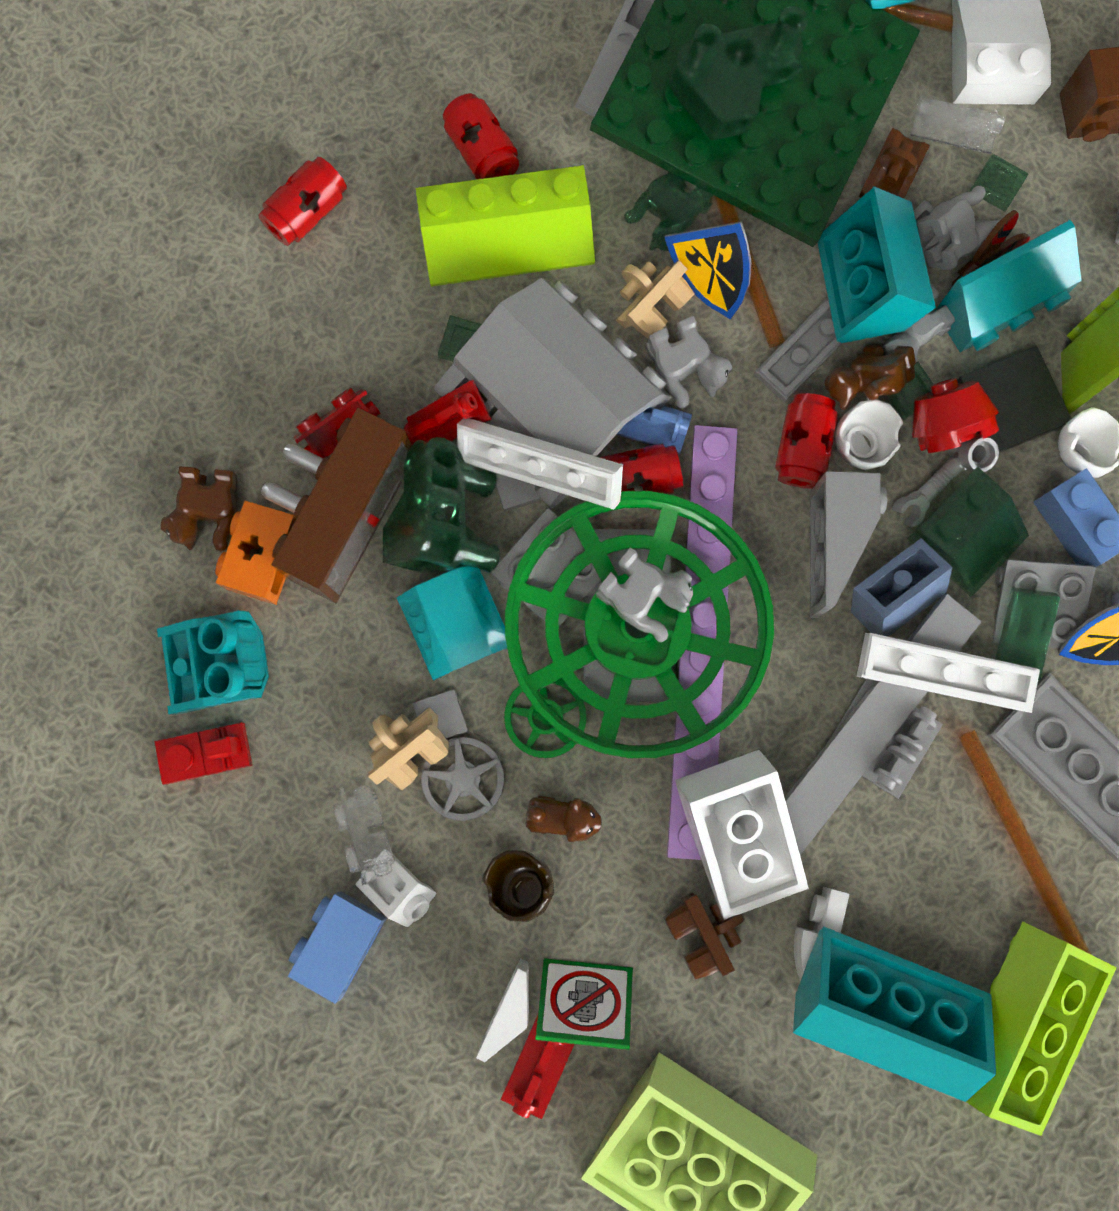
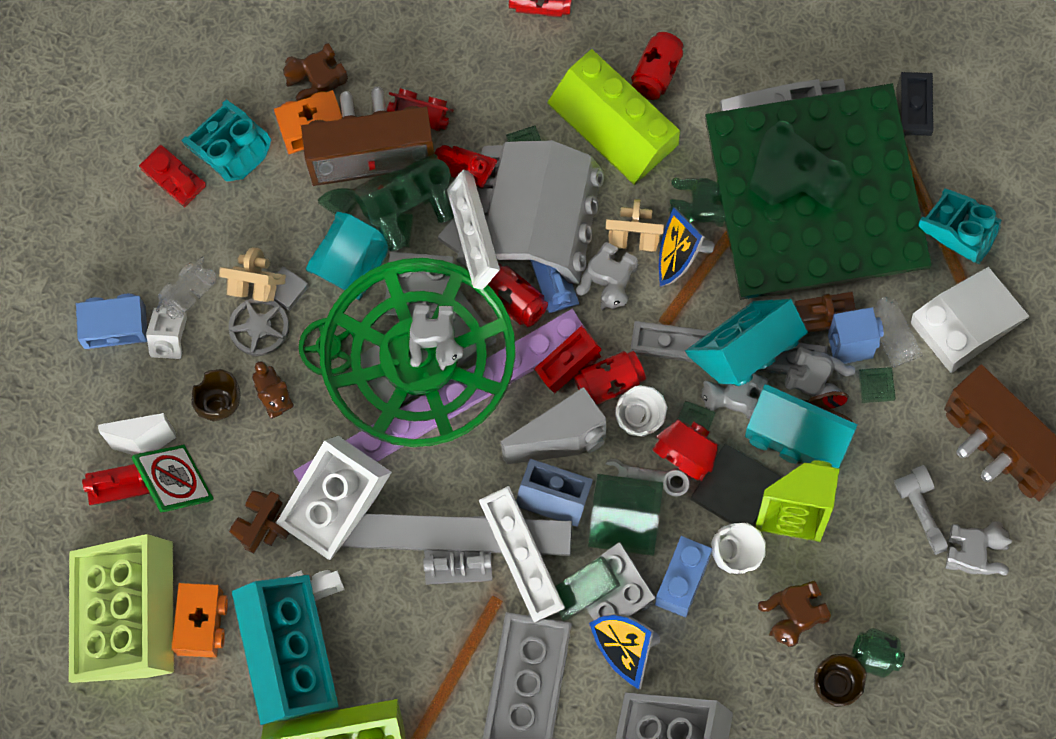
camera: 60 degrees right, 10 degrees down
reddish brown animal [824,345,916,410] -> none
none -> orange brick [172,583,228,657]
none -> clear green tile [317,188,362,215]
none -> red hinge [534,325,602,394]
none -> medium blue brick [828,307,884,364]

